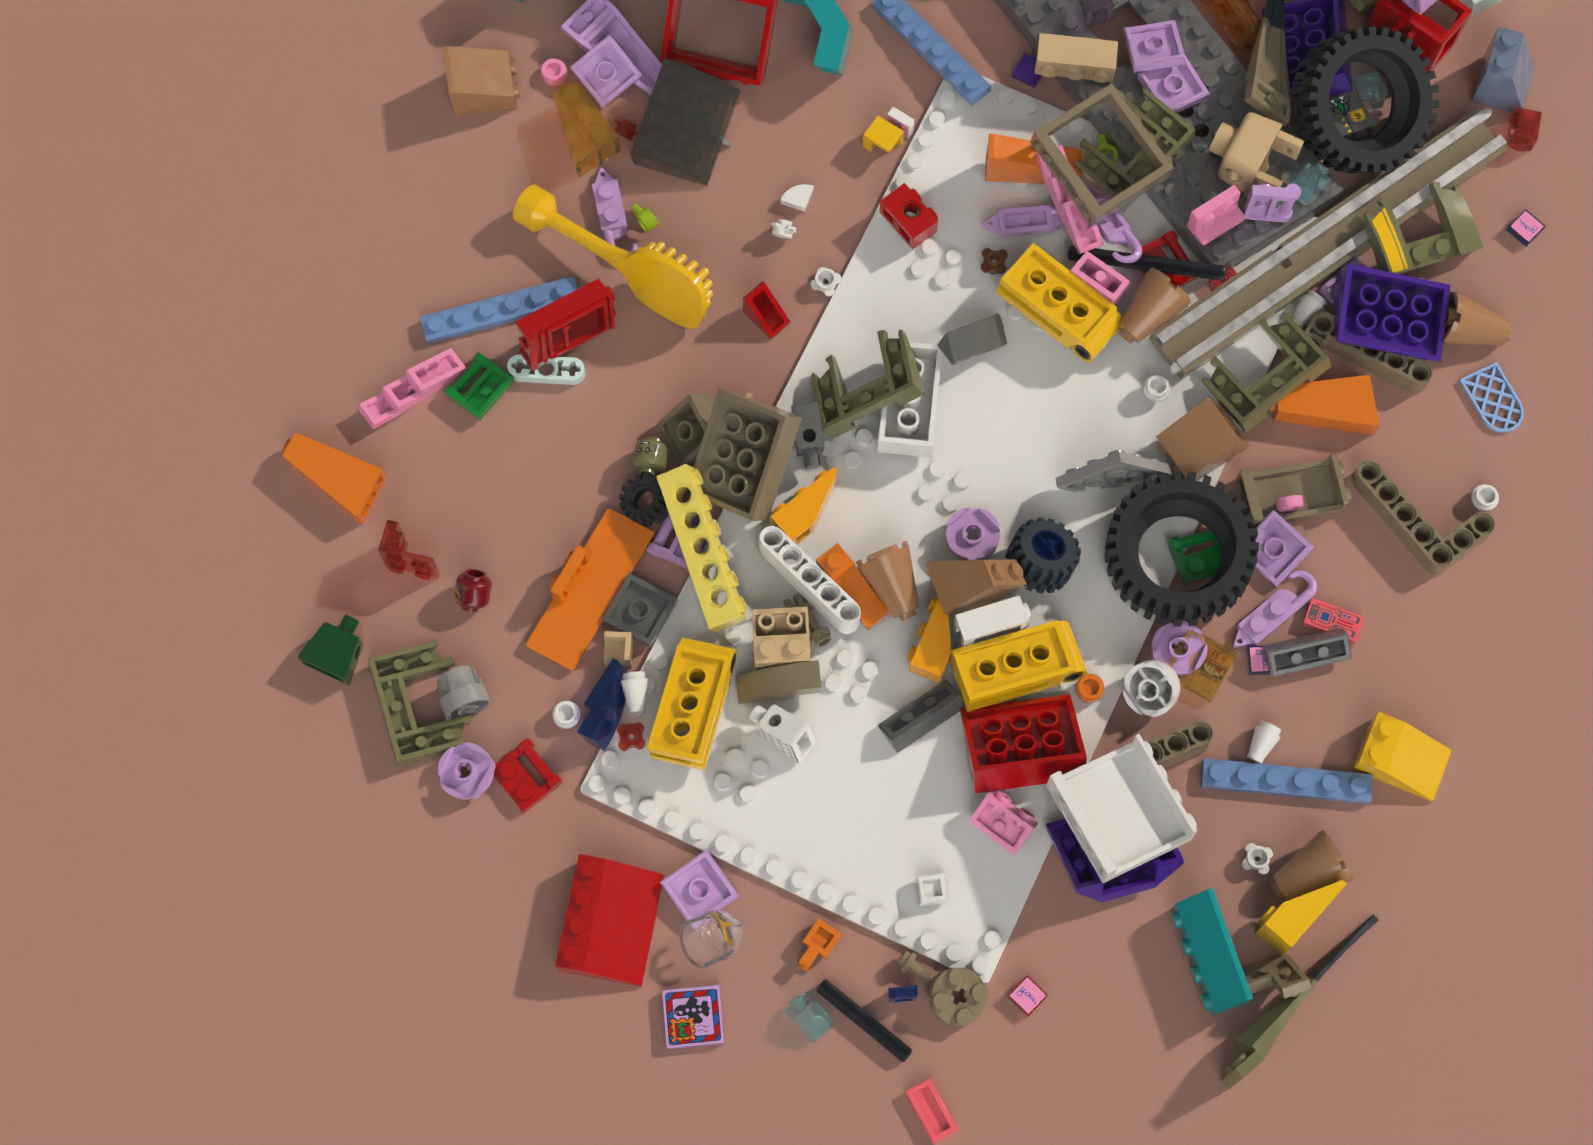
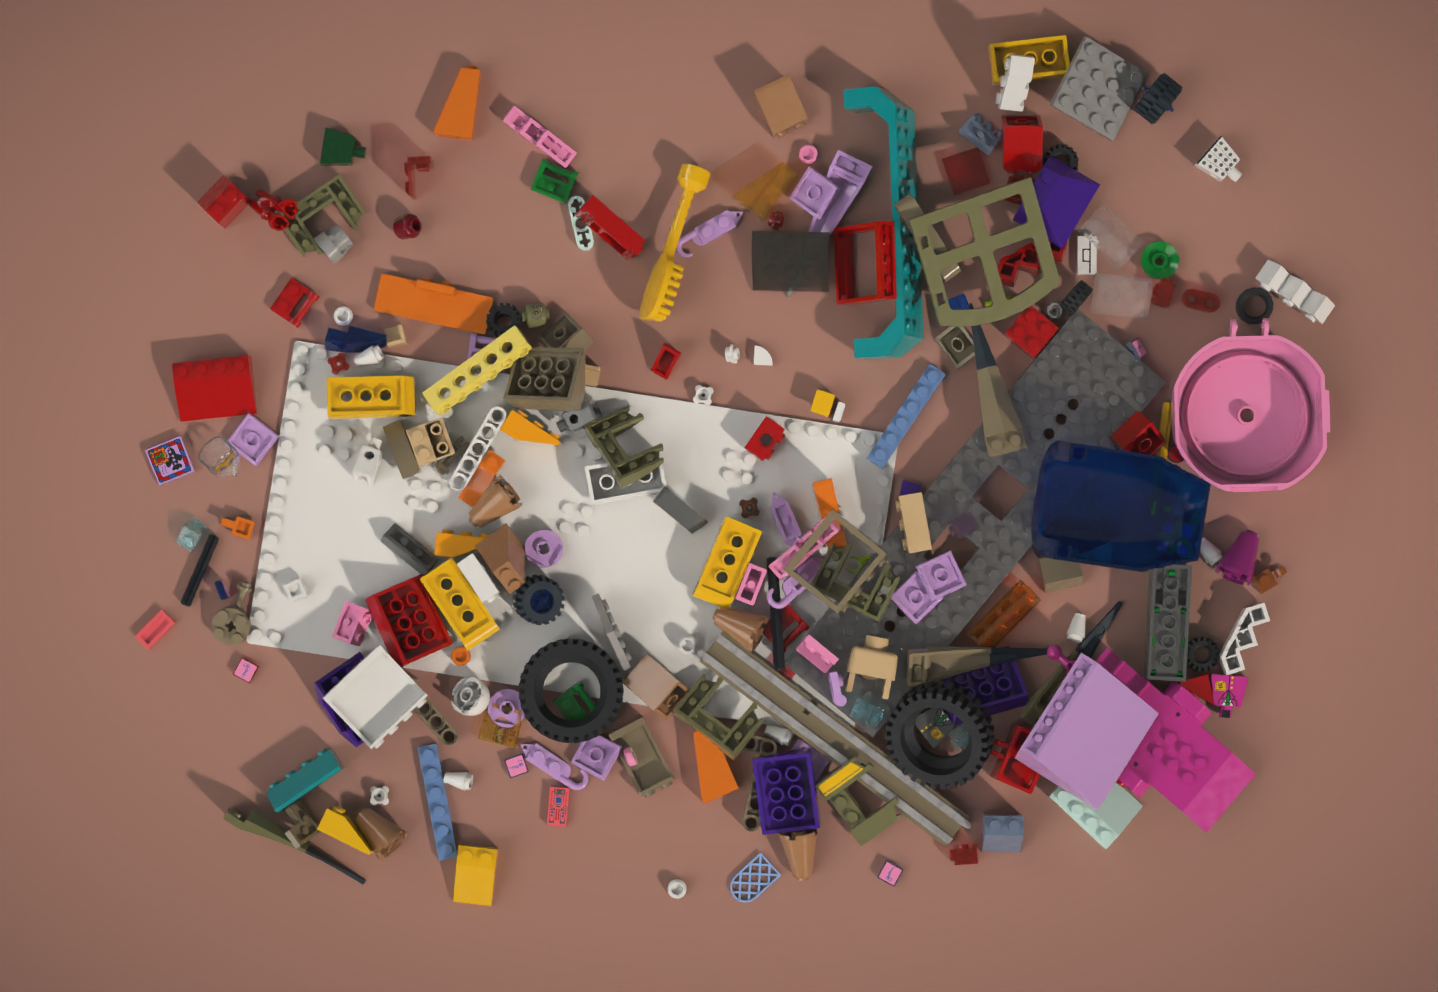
camera: 75 degrees right, 15 degrees up
medium blue plate [420,276,578,344] -> none
lavender plate [437,742,496,800] -> none
dark grey plate [602,573,678,648] -> none
lime piece [631,204,659,232] -> none
dark grey slope [1262,628,1352,677] -> none
dark tan beam [1352,460,1495,575] -> none
none -> red slope [197,175,250,228]
none -> red piece [248,190,297,231]

